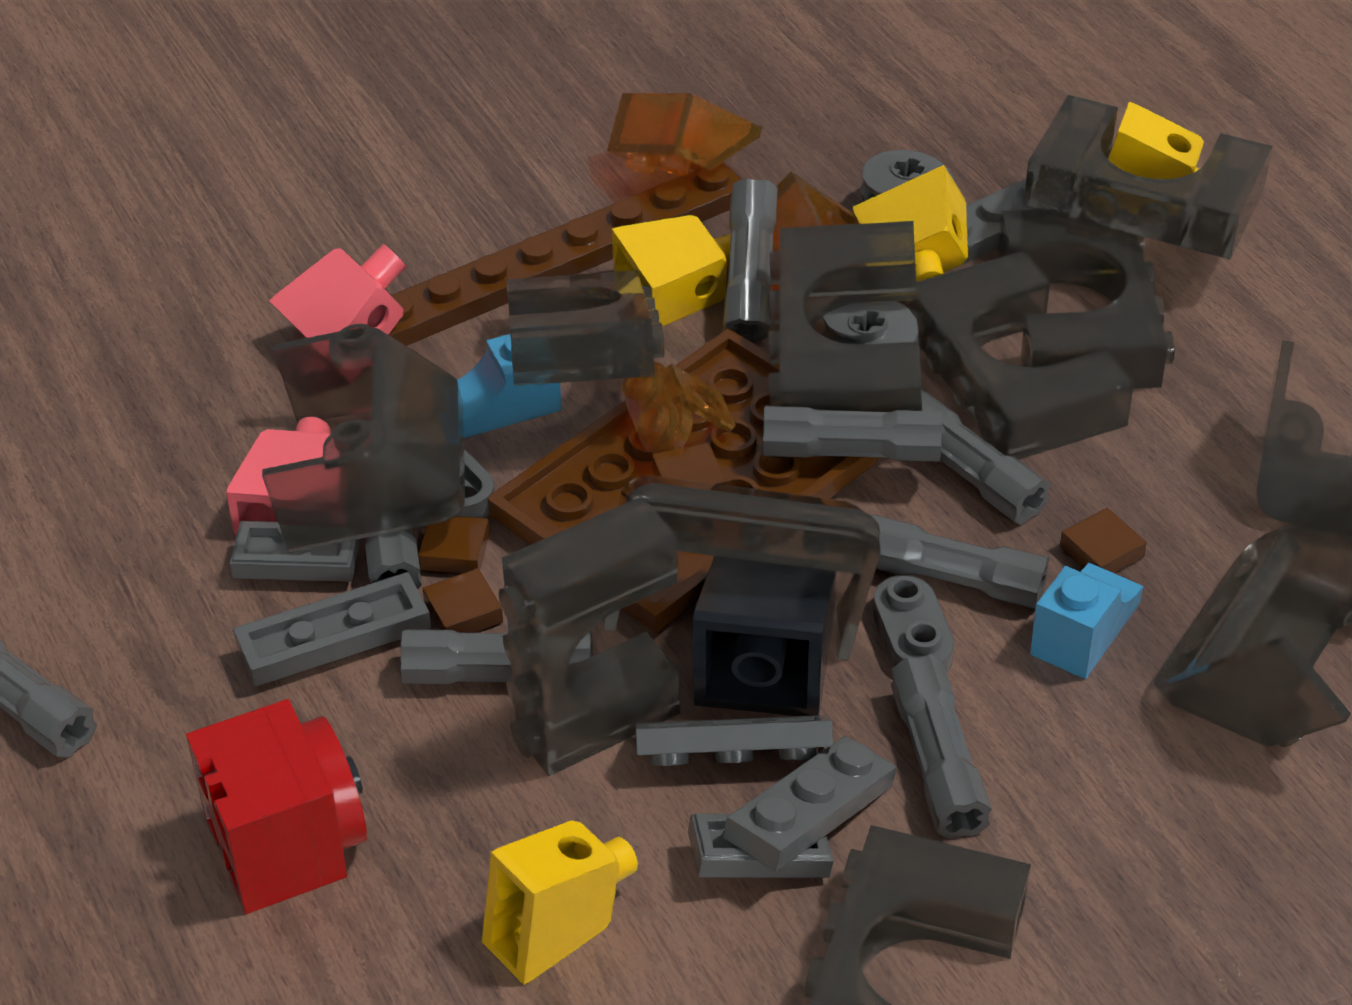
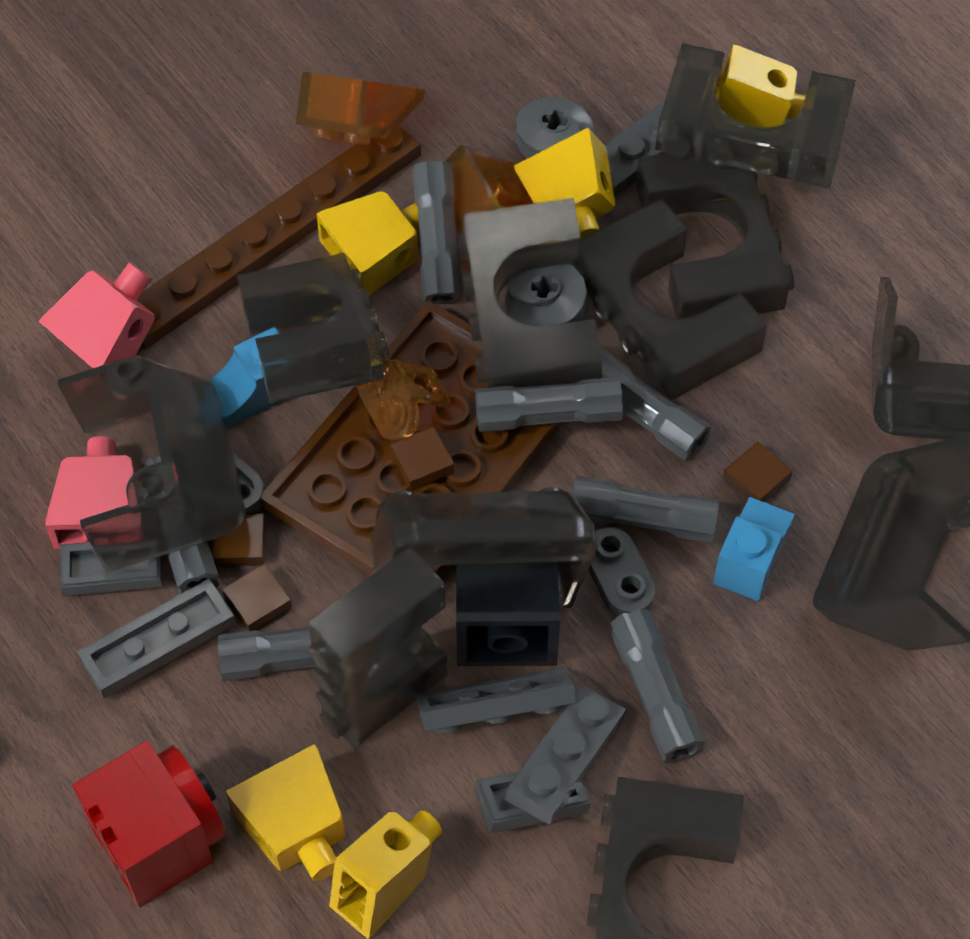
camera: 10 degrees left, 15 degrees up
none -> yellow torso [226,744,345,882]

